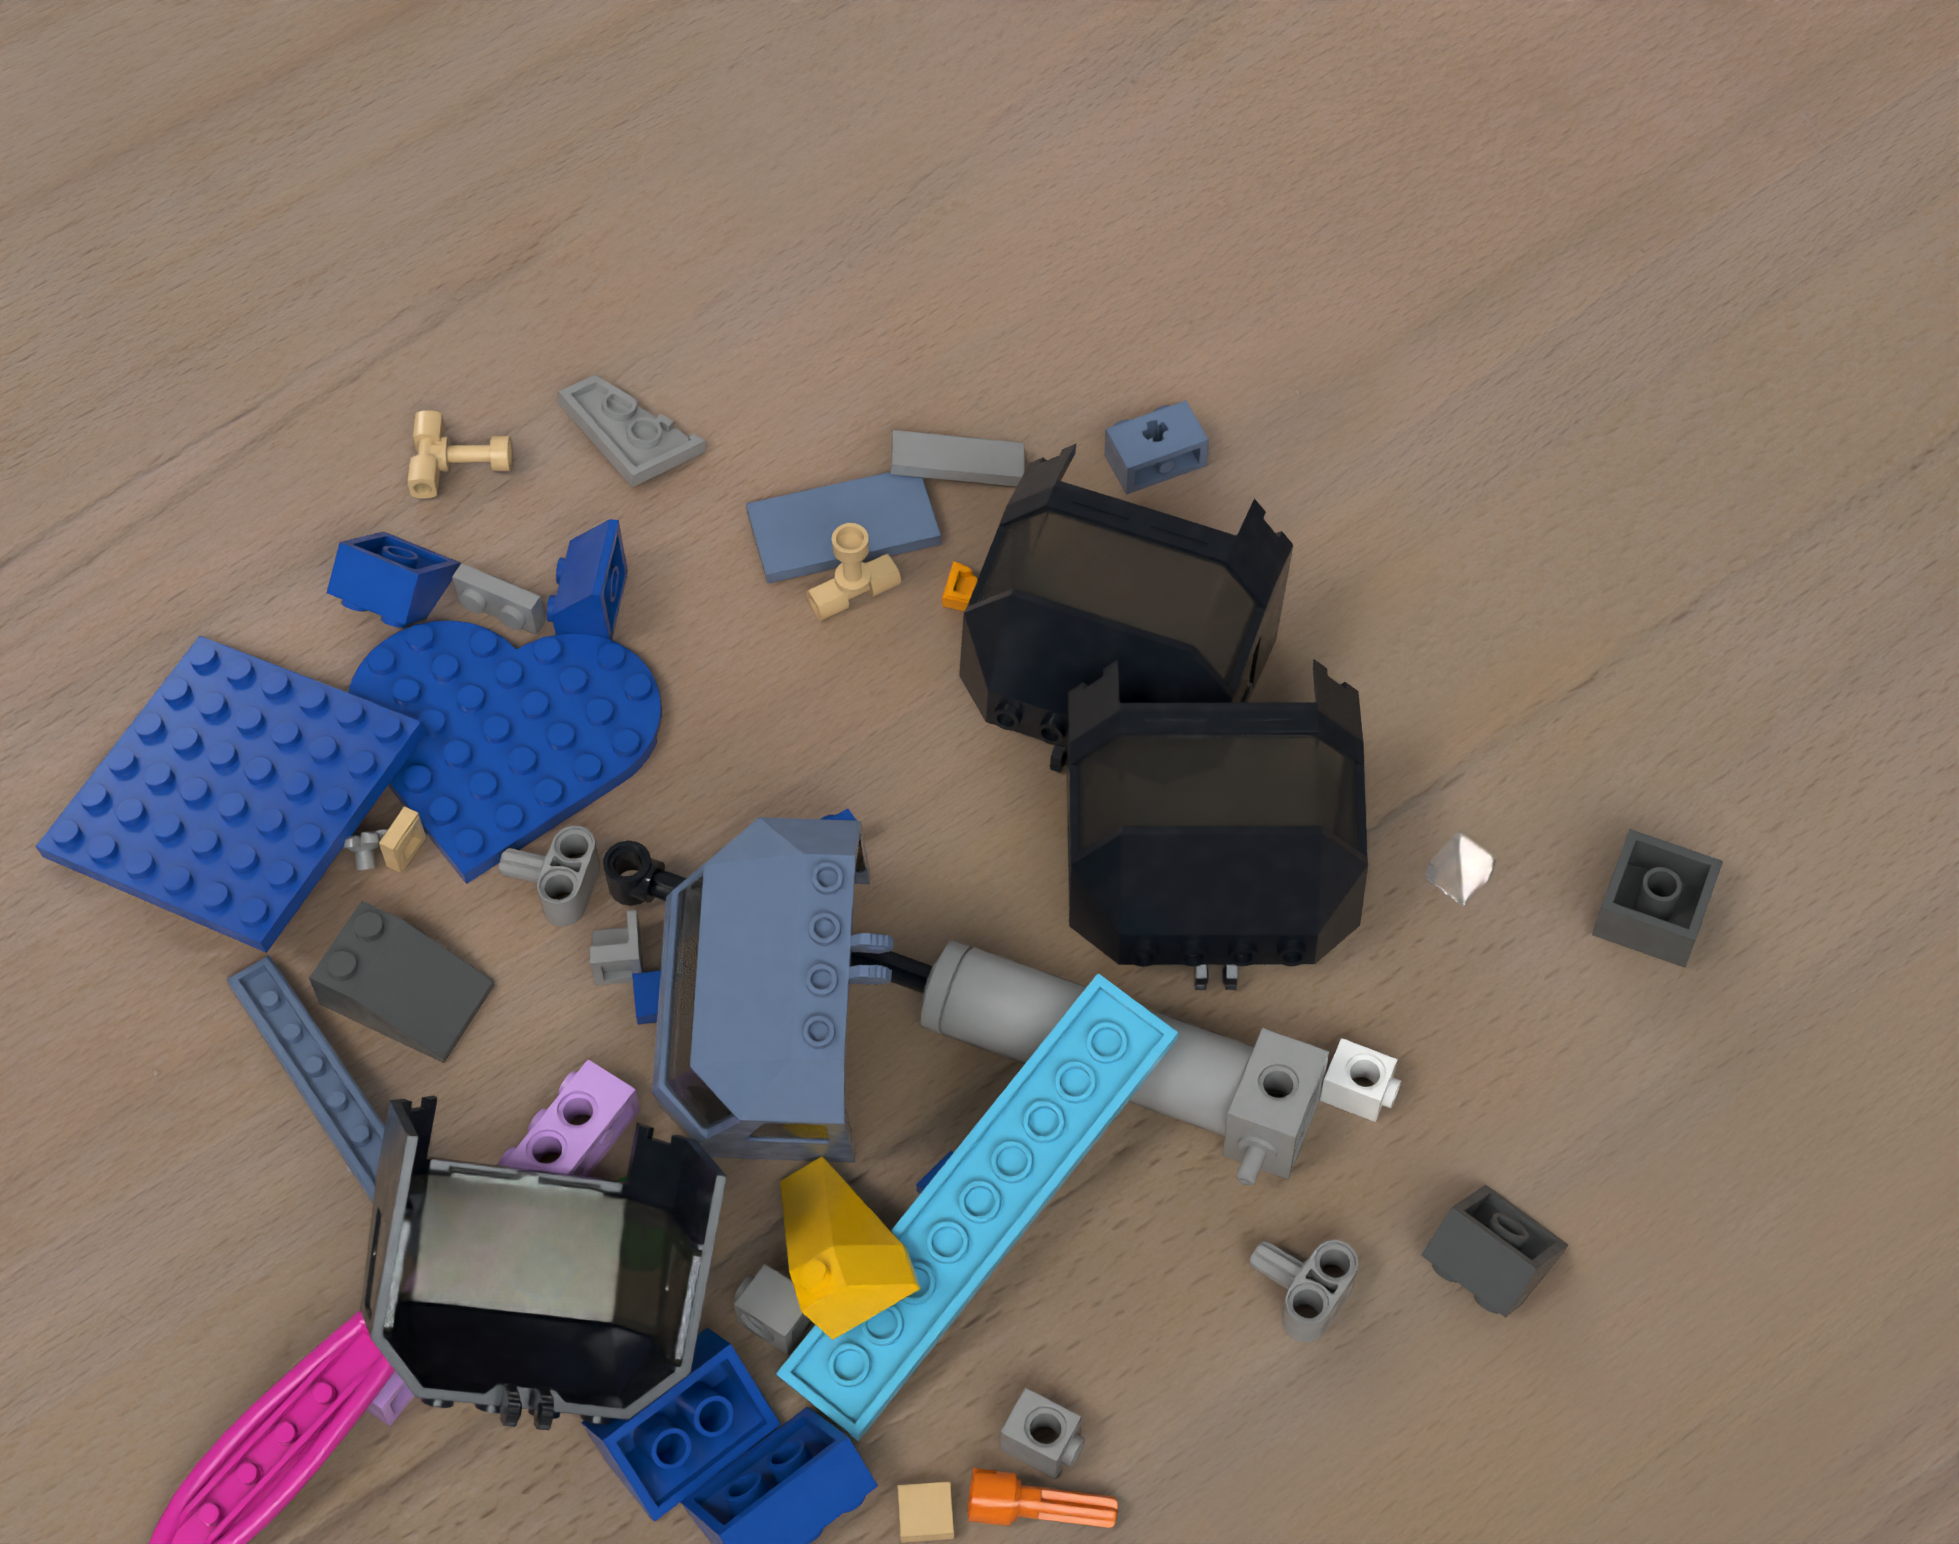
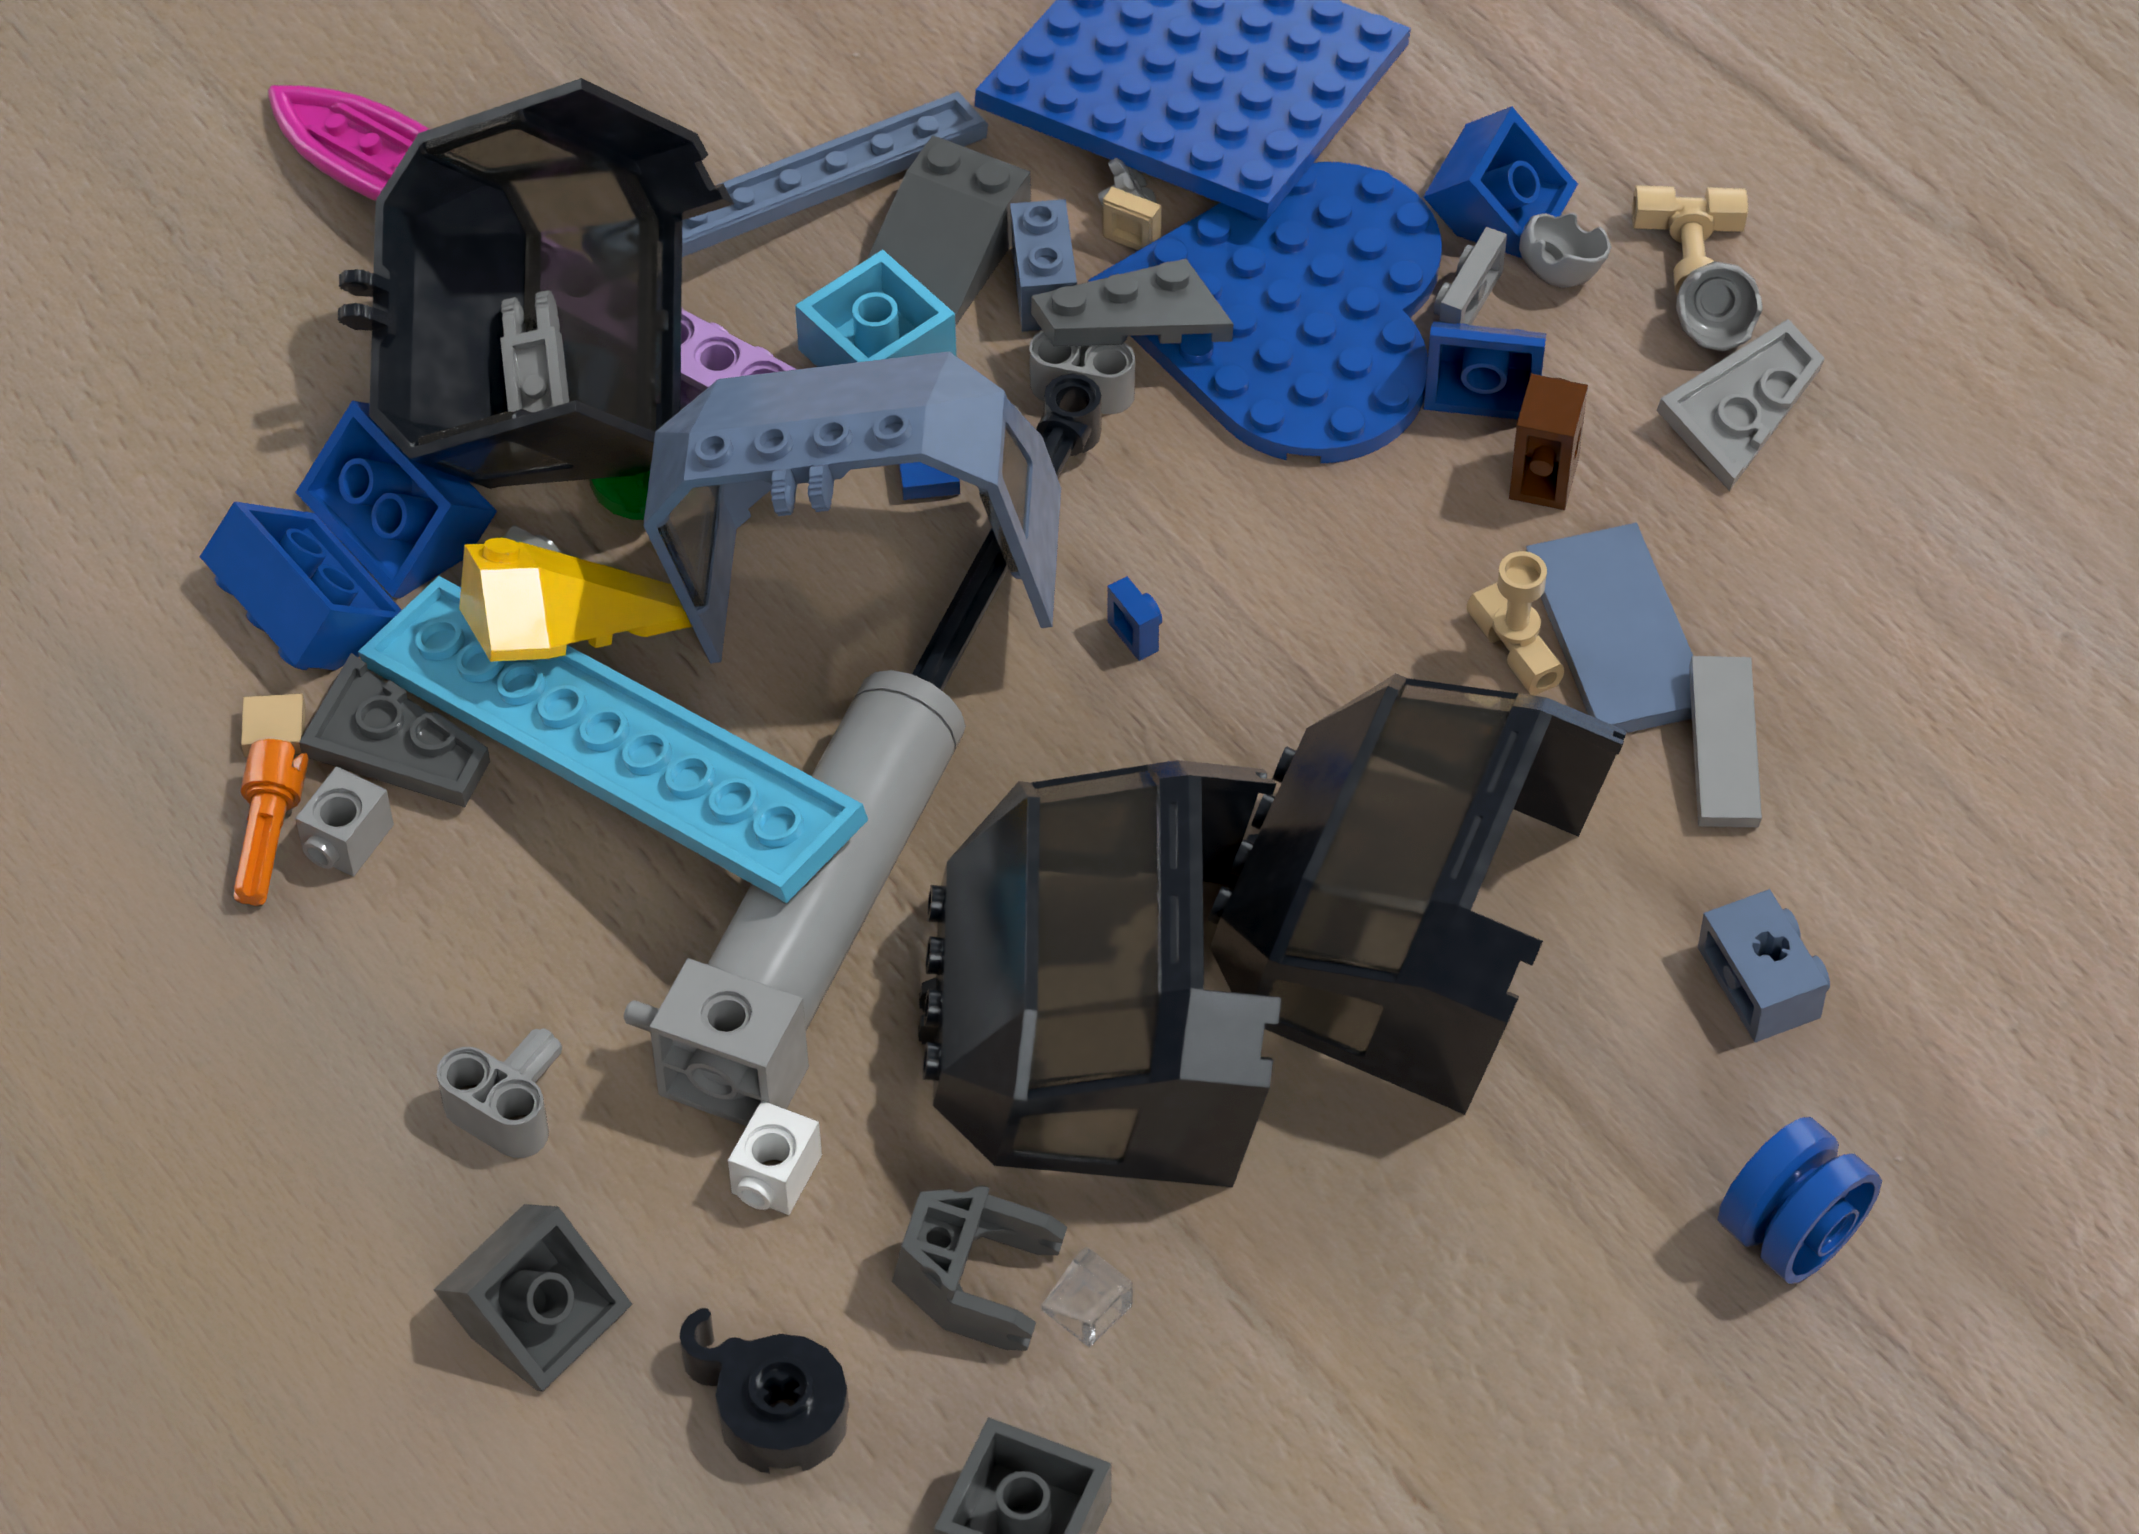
camera: 90 degrees right, 5 degrees down
none -> dark grey wing [299,653,490,807]
none -> light grey hinge [500,290,569,451]
none -> black piece [679,1308,849,1473]
none -> medium azure brick [795,250,957,367]
none -> dark grey piece [892,1186,1067,1351]
none -> sand blue brick [1010,199,1077,331]
none -> dark grey wing [1031,259,1234,347]
none -> reddish brown brick [1509,374,1588,510]
none -> light grey hair [1519,213,1612,288]
none -> light grey hair [1676,261,1762,351]
none -> blue wheel [1717,1117,1882,1284]

